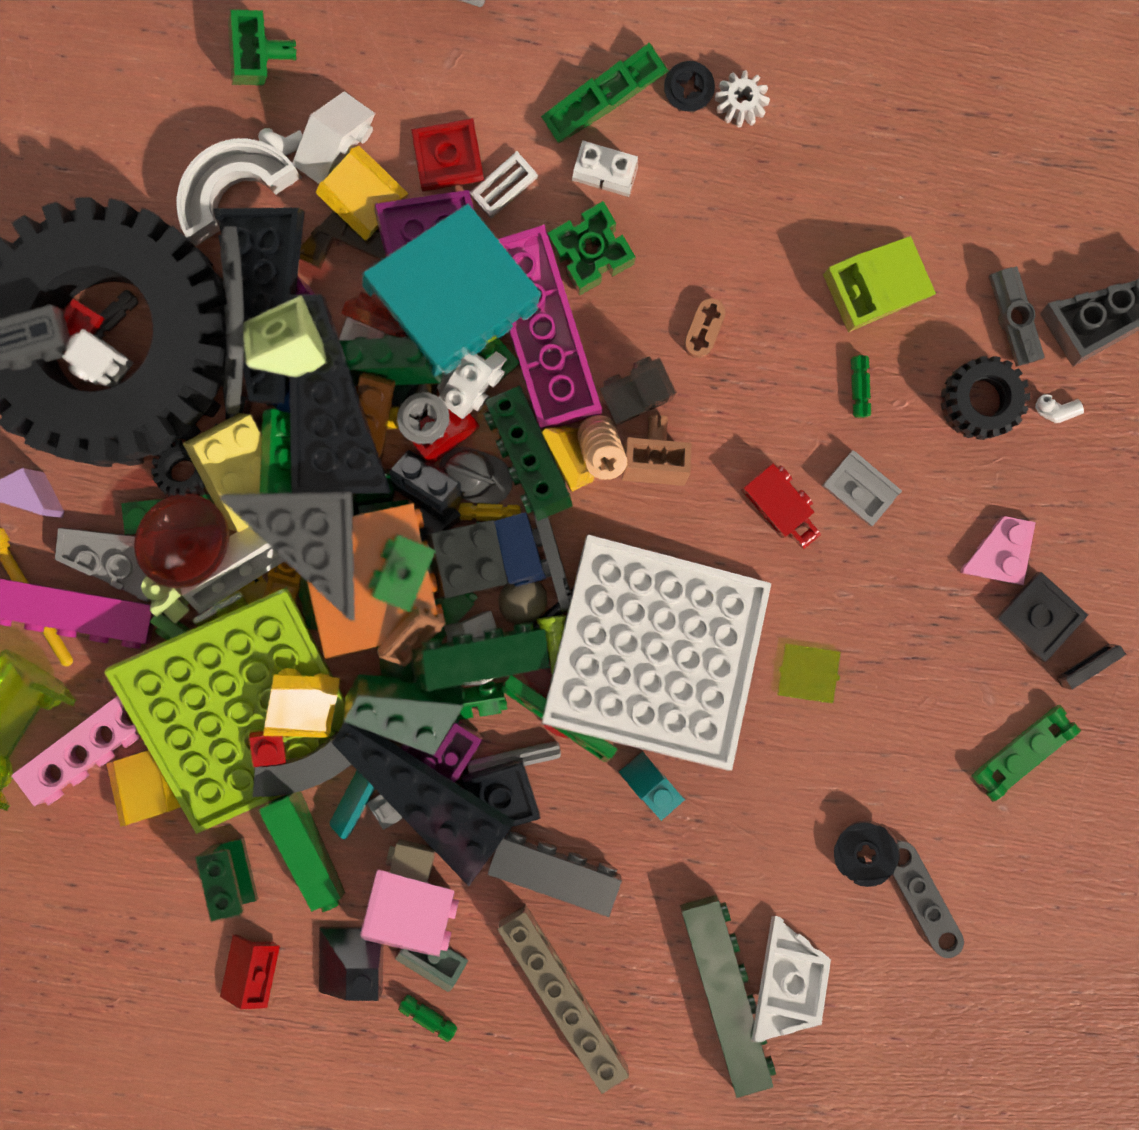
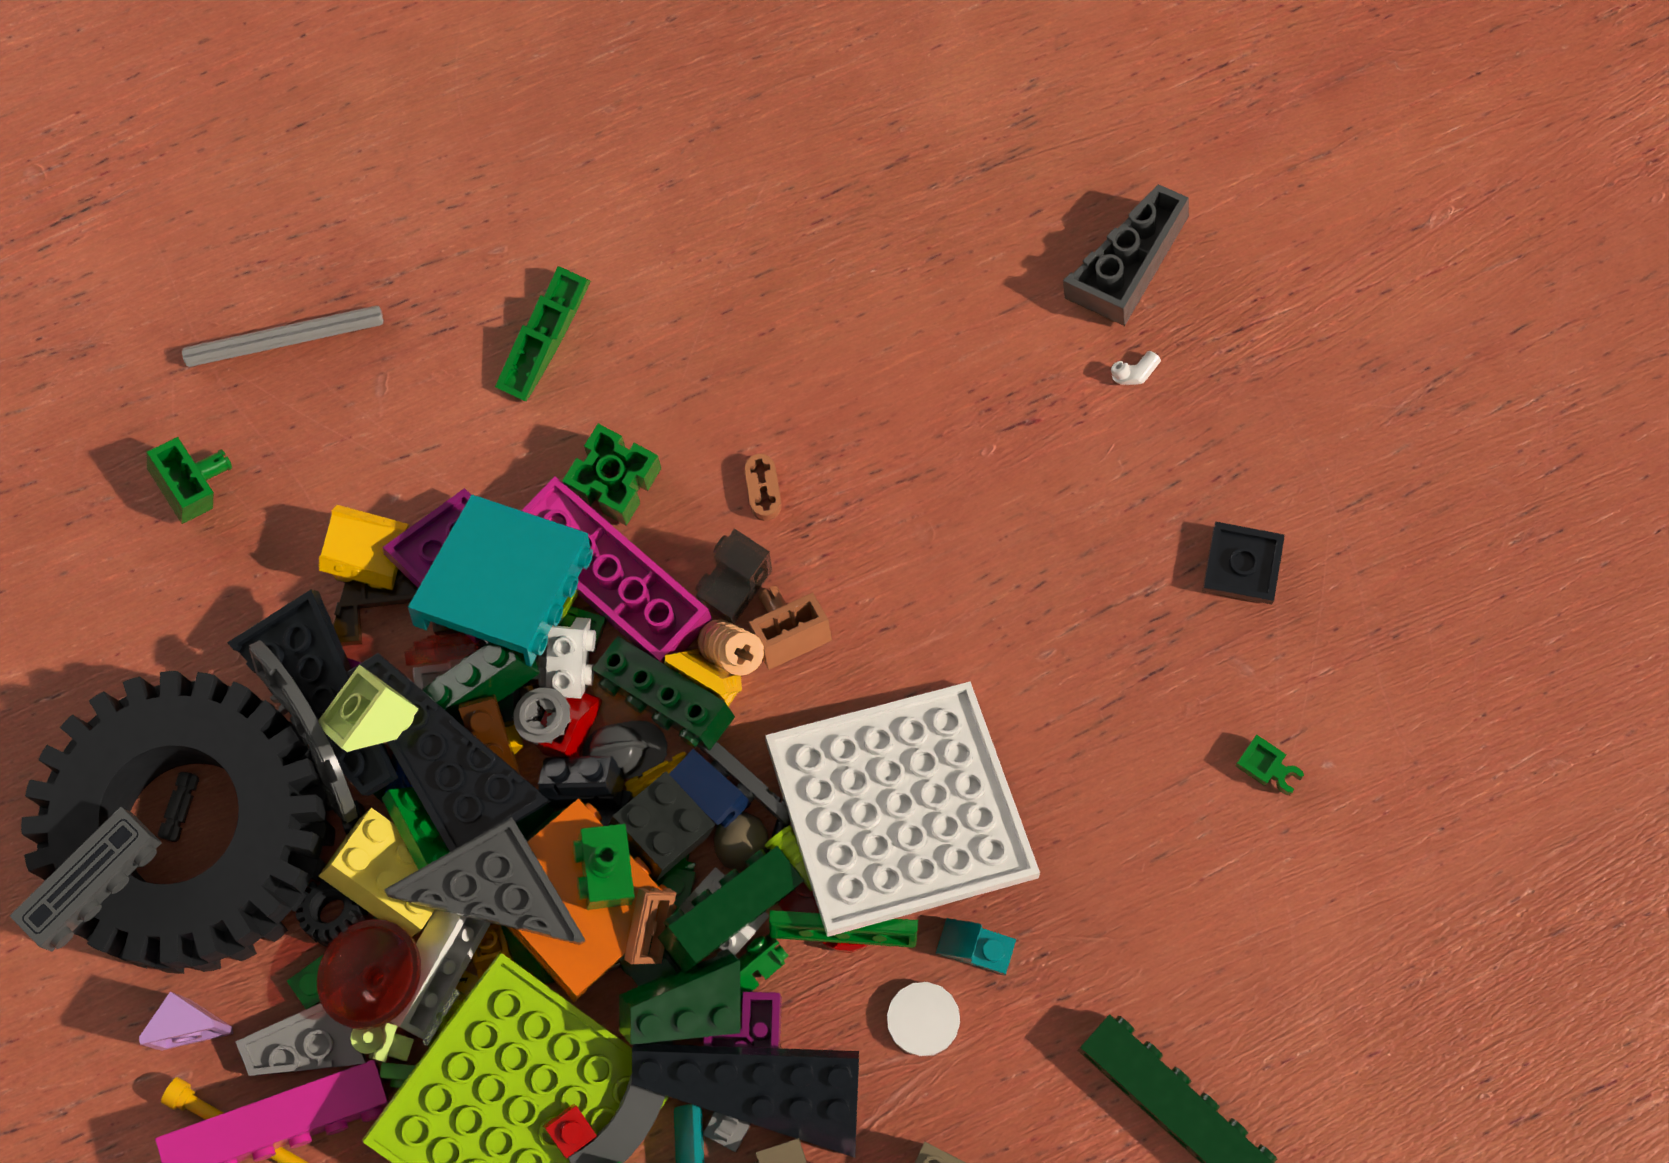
camera: 30 degrees left, 15 degrees down
white brick [63,330,134,387] -> none
red plate [64,299,105,337] -> none
white brick [177,138,302,246] -> none
white arm [258,128,303,156] -> none
slope [263,668,340,738] -> none
white brick [292,91,375,183] -> none
red tile [411,118,485,192] -> none
black tile [461,758,541,827] -> none
light grey axle [468,741,561,773] -> none
white tile [470,151,538,218] -> none
dark grey brick [487,831,622,917] -> none
white hips [572,140,638,197] -> none
black gear [664,61,715,113] -> none
white gear [715,70,770,128] -> none
red brick [741,463,821,549] -> none
white wing [751,916,831,1042] -> none
clear neon green piece [778,643,841,704] -> none
light grey plate [822,450,902,527] -> none
lime slope [823,236,936,332] -> none
black plate [834,820,900,887] -> none
green axle [851,355,871,418] -> none
dark grey plate [892,840,964,958] -> none
black tyre [941,356,1030,440] -> none
bright pink wing [960,516,1036,585] -> none
green plate [972,705,1081,802] -> none
dark grey piece [989,266,1045,367] -> none
black tile [1057,644,1126,690] -> none
none -> white tile [887,982,960,1056]
none -> green plate [1235,734,1304,795]

